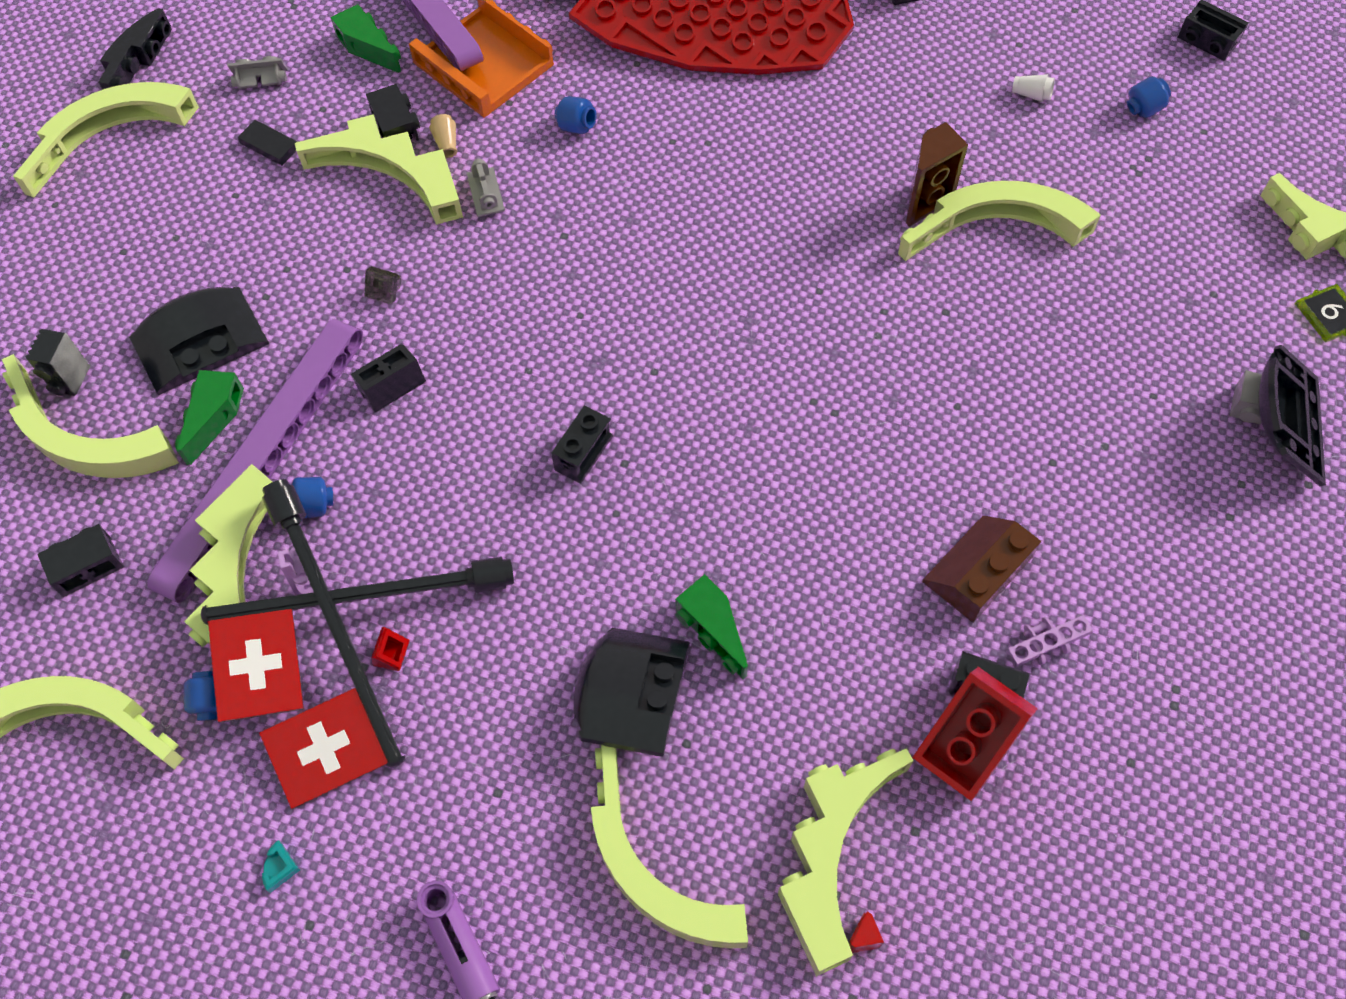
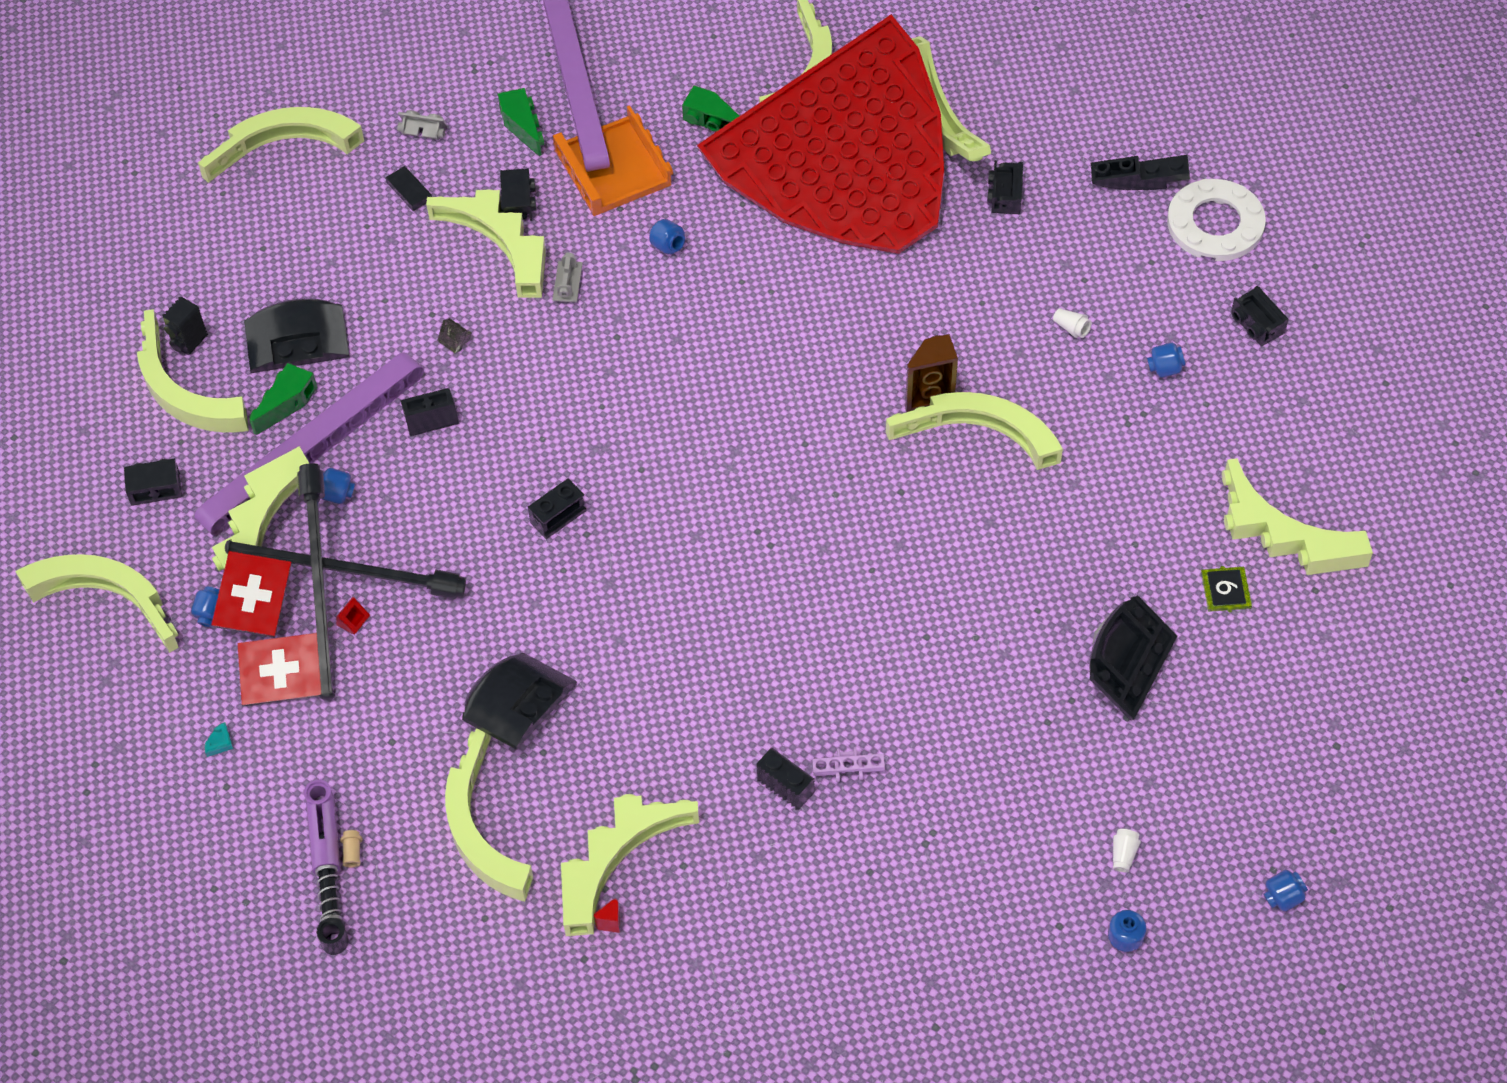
camera: 20 degrees right, 5 degrees down
black slope [98,8,172,90] -> none
lavender piece [278,548,313,595] -> none
tan cone [429,114,457,158] -> none
green slope [675,574,748,680] -> none
red brick [912,667,1038,801] -> none
reddish brown slope [922,515,1042,623] -> none
none -> tan pin [340,830,363,868]

